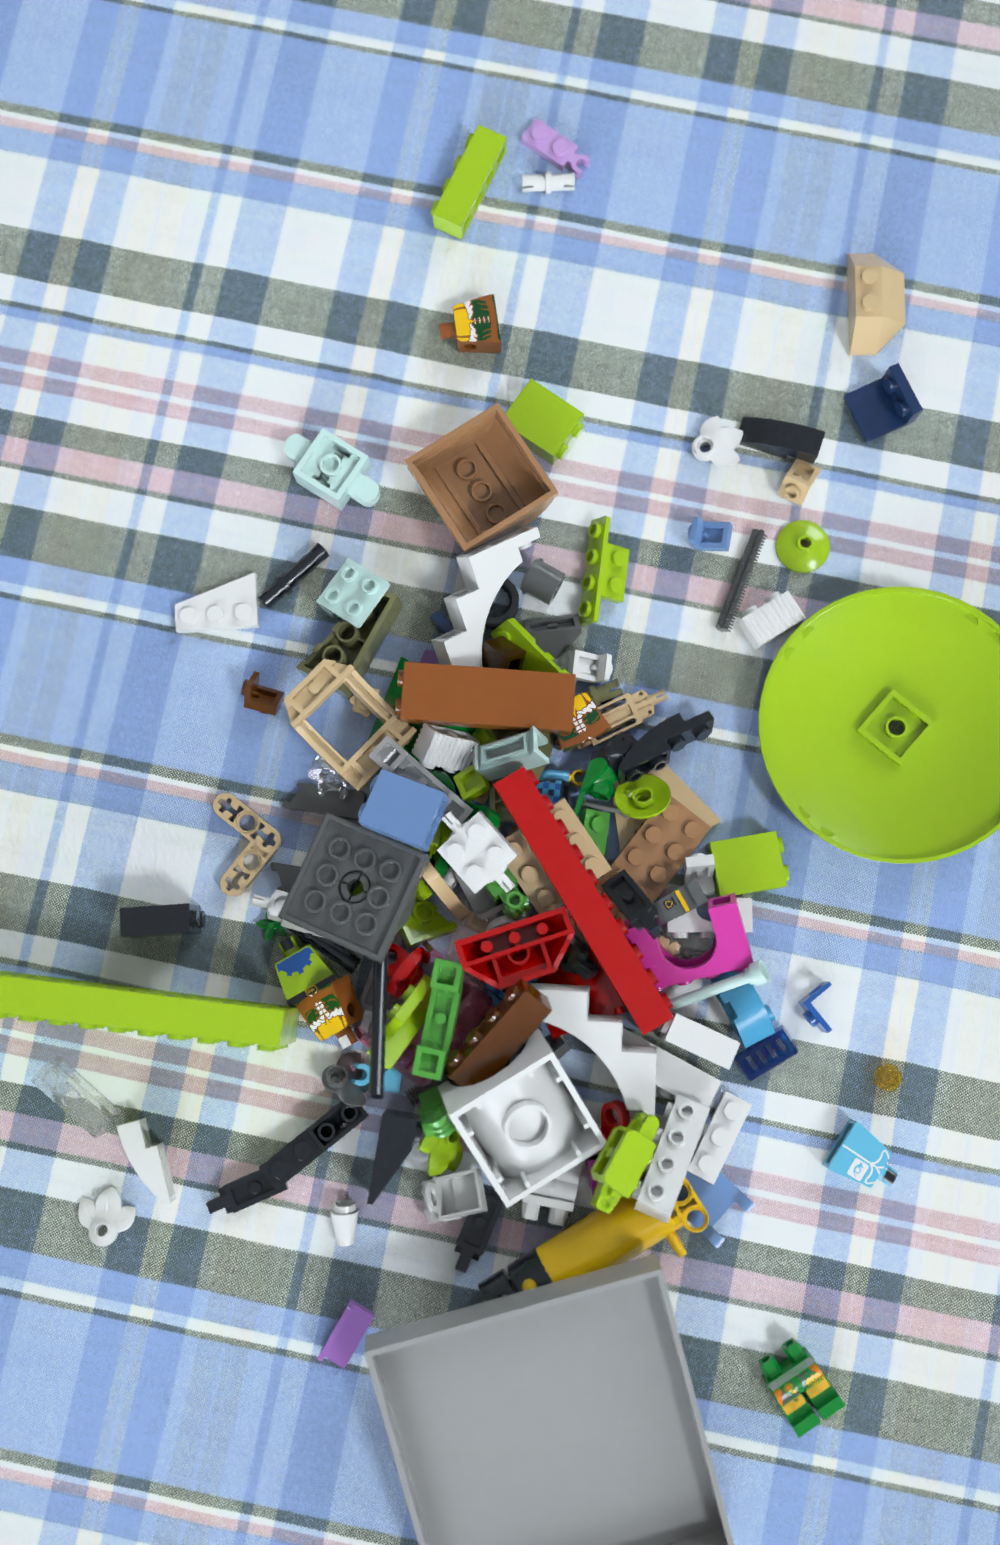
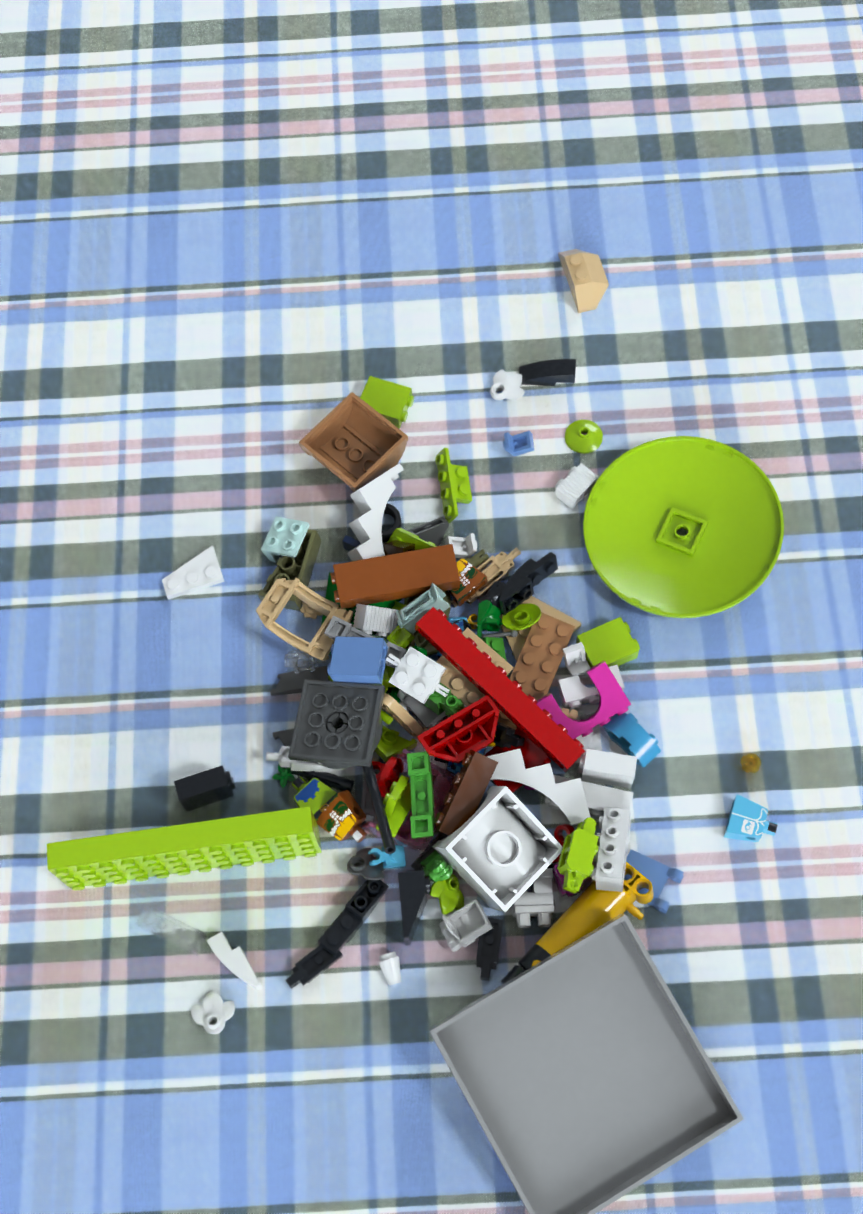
camera: 10 degrees left, 15 degrees down
tan beam [213,793,283,897] -> none
reddish brown bracket [241,671,285,716] -> none
black pin [258,543,330,610] -> none
light aqua brick [284,428,380,511] -> none
medium lavender panel [317,1299,375,1369] -> none
lime brick [431,124,507,240] -> none
torso [439,294,501,353] -> none
dark grey piece [520,558,566,605] -> none
lavender plate [521,118,590,178] -> none
white pin [522,171,575,194] -> none
black hinge [601,869,663,940] -> none
dark grey leg [653,878,708,926] -> none
light aqua piece [670,960,770,1011] -> none
white arch [687,1091,752,1185] -> none
dark grey axle [715,529,767,632] -> none
clear blue slope [734,1024,799,1081] -> none
green hips [758,1338,846,1438] -> none
tan bracket [778,459,821,506] -> none
blue bracket [798,981,832,1033] -> none
dark blue bracket [843,363,923,443] -> none

